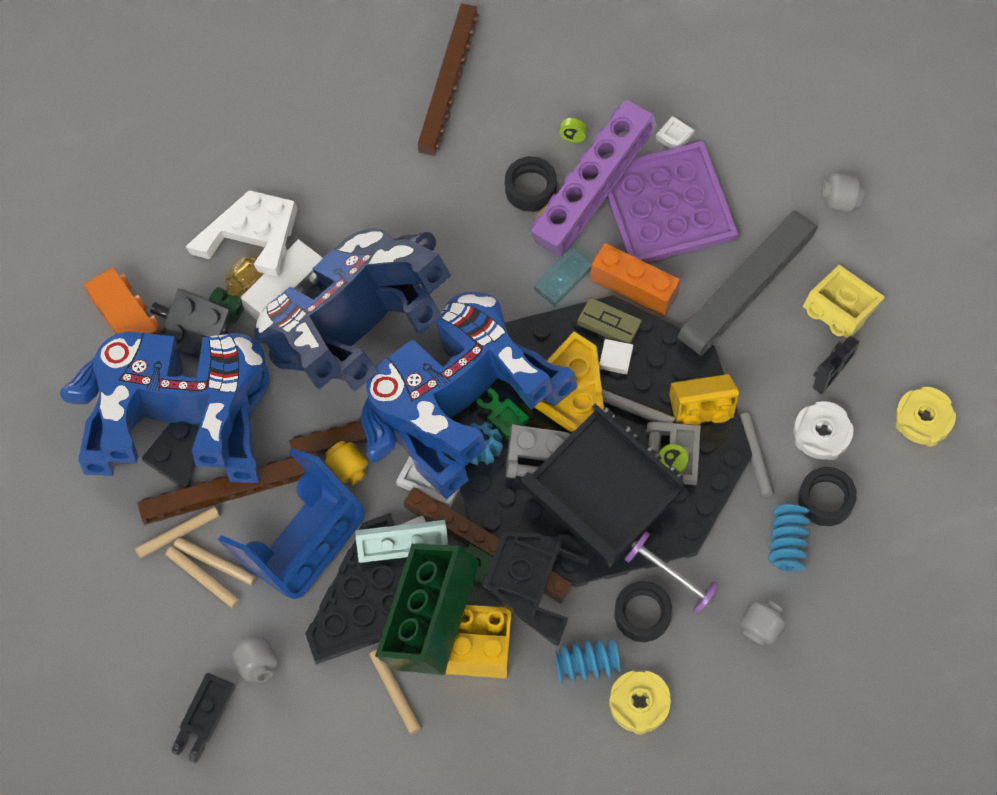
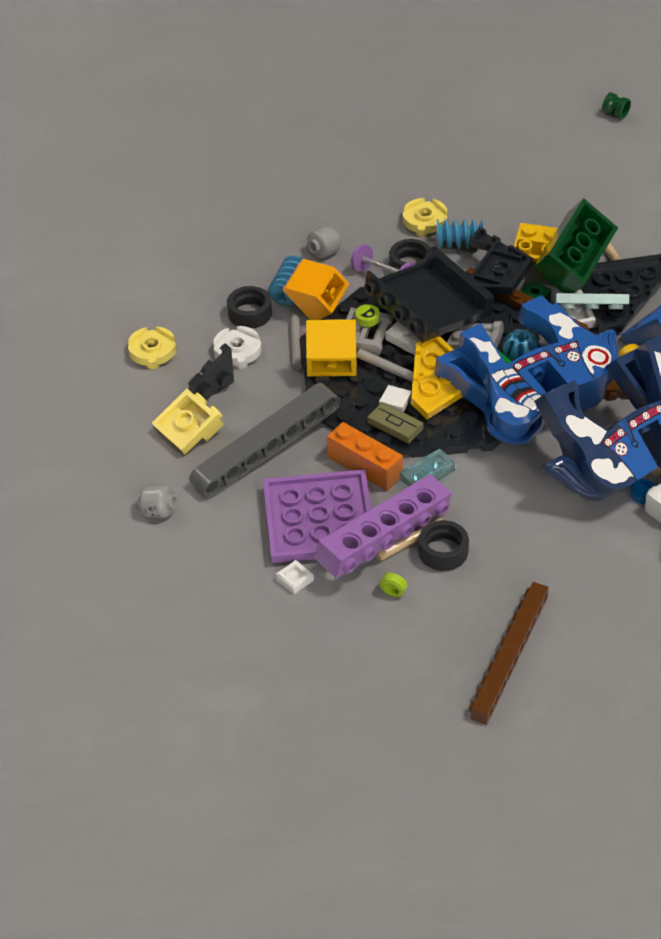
camera: 170 degrees left, 20 degrees down
none -> light orange slope [282,259,350,320]

